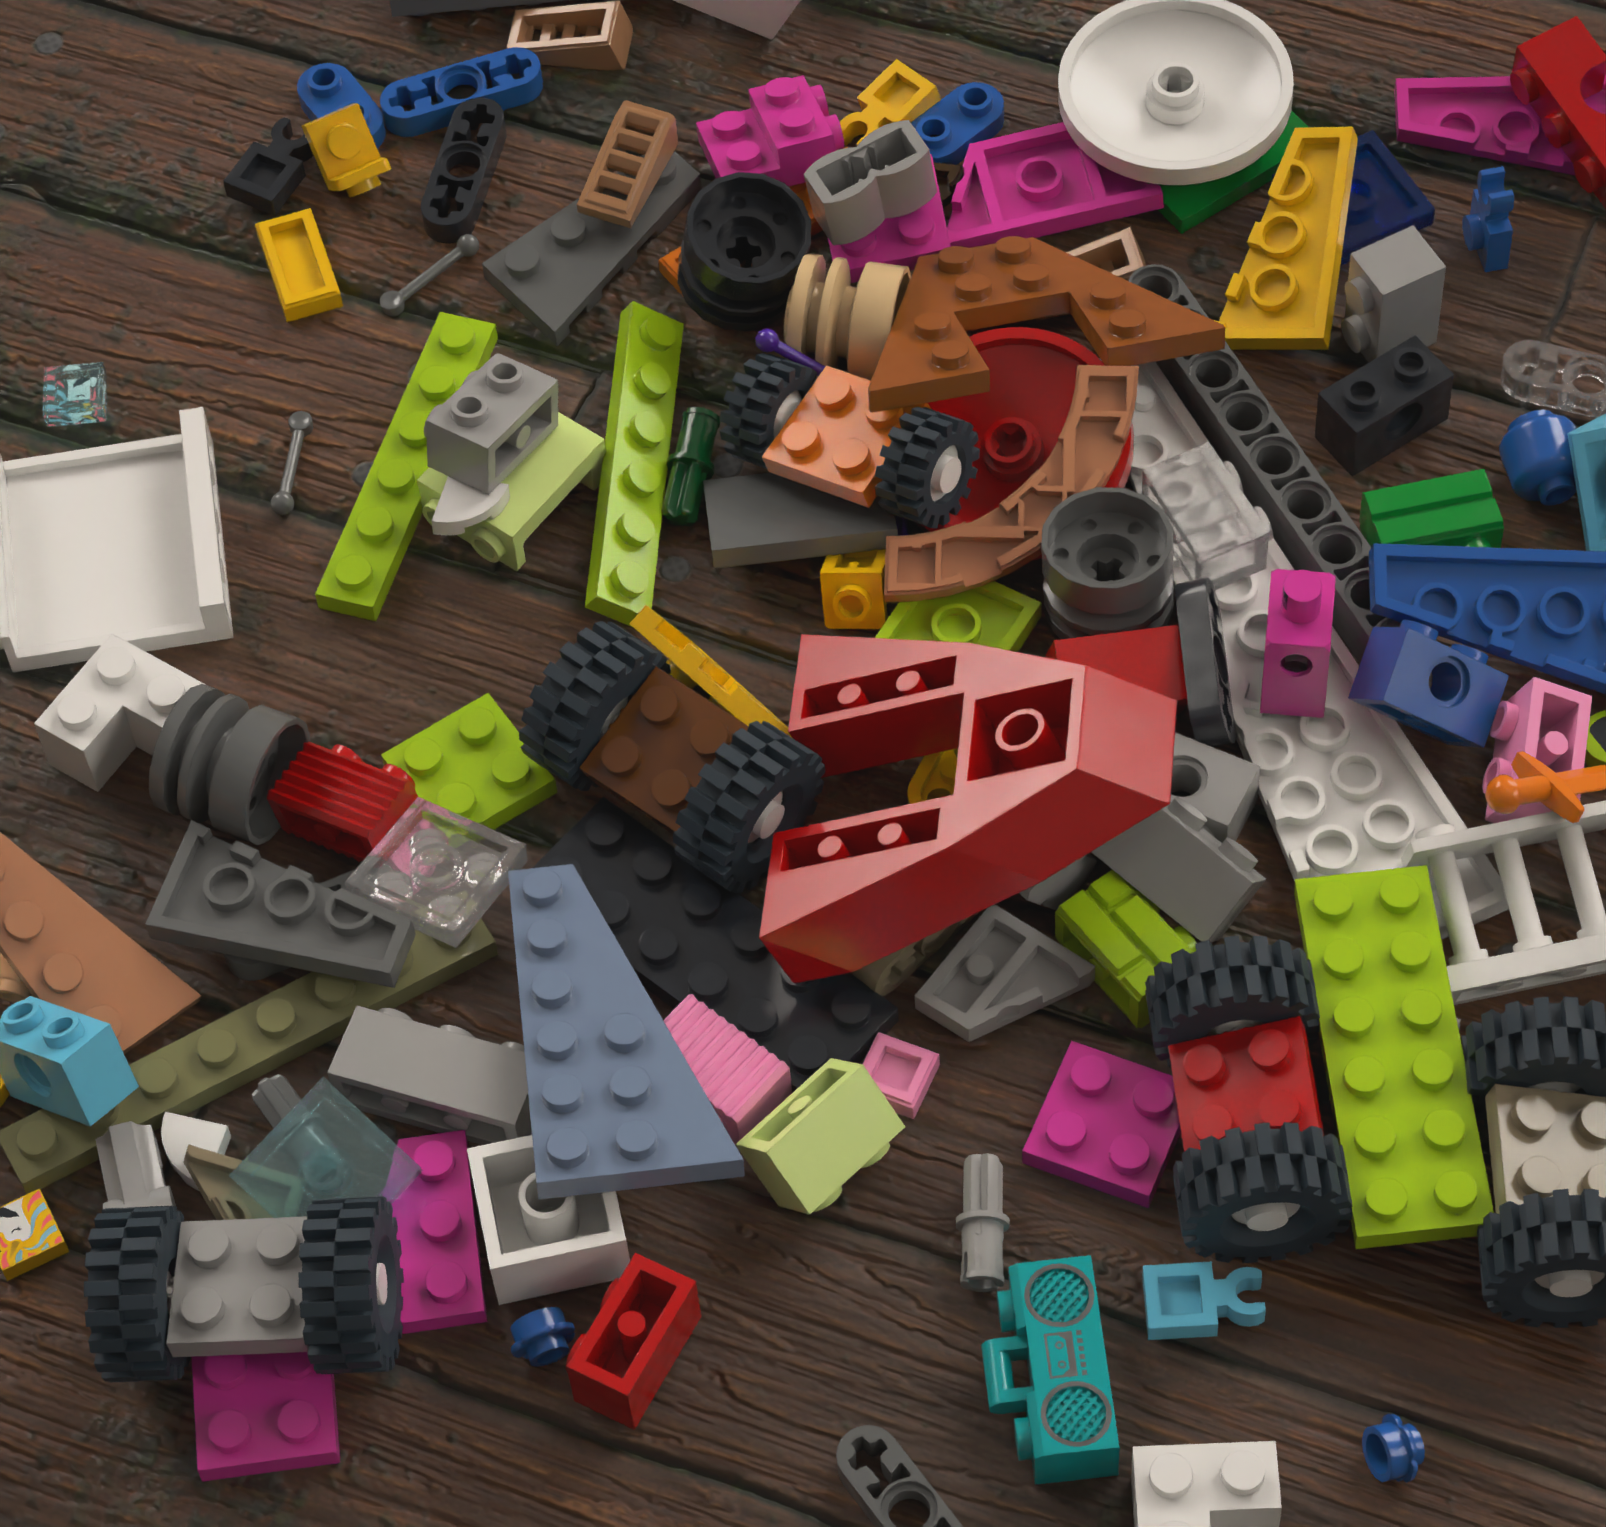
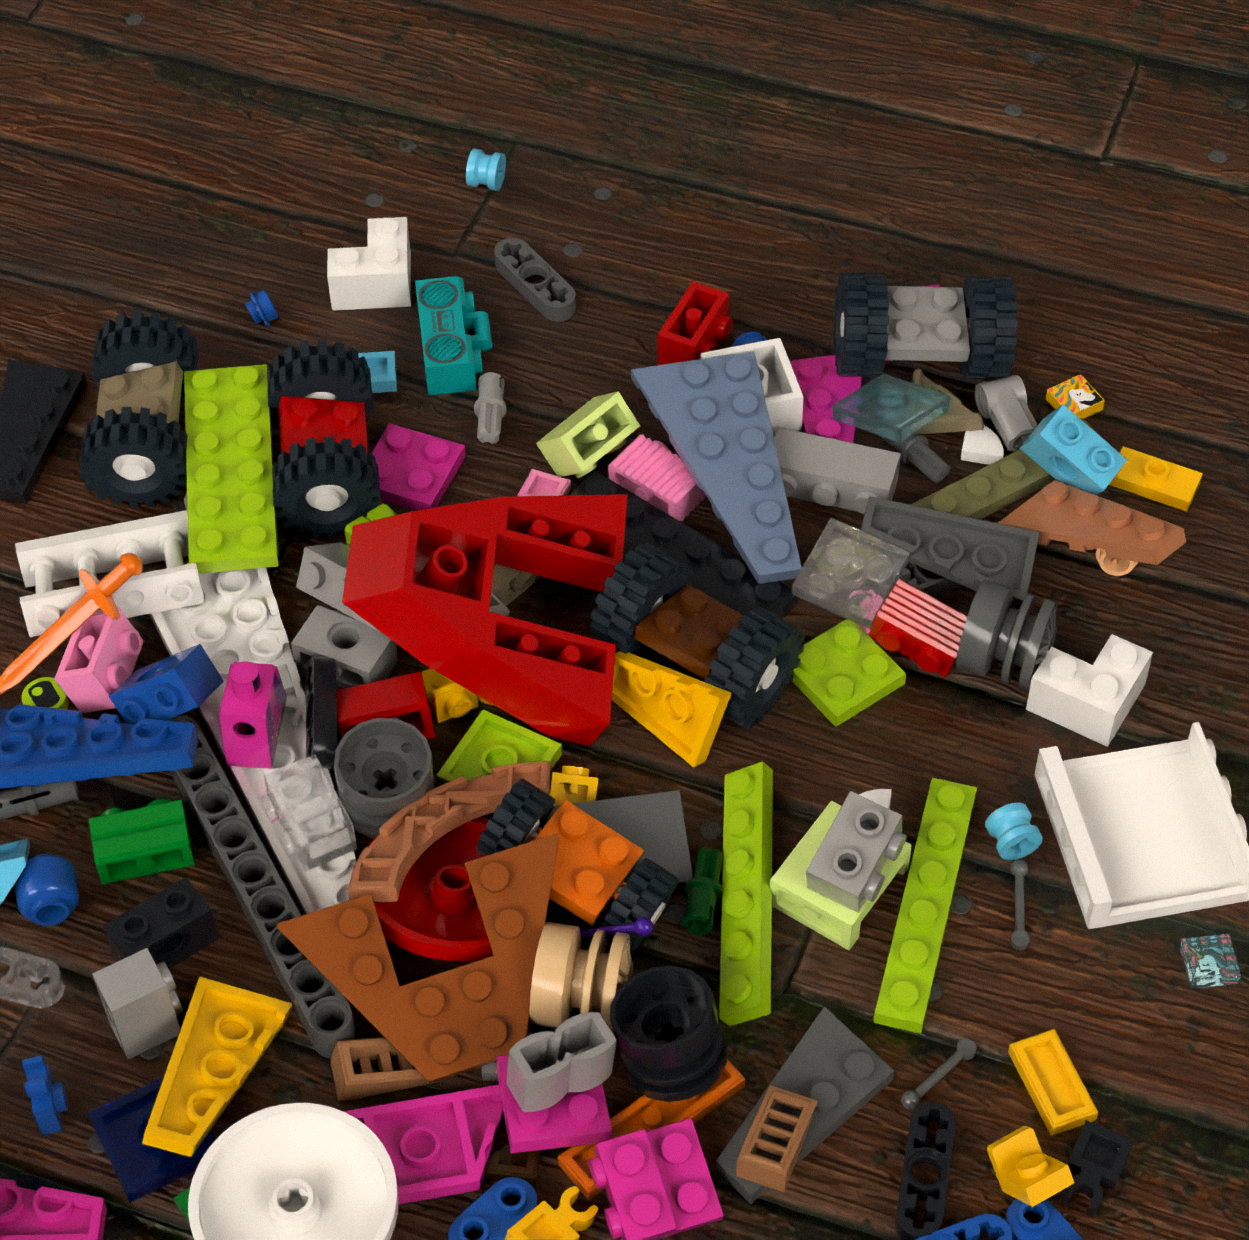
camera: 175 degrees right, 5 degrees down
none -> medium azure wheel [985,803,1043,861]

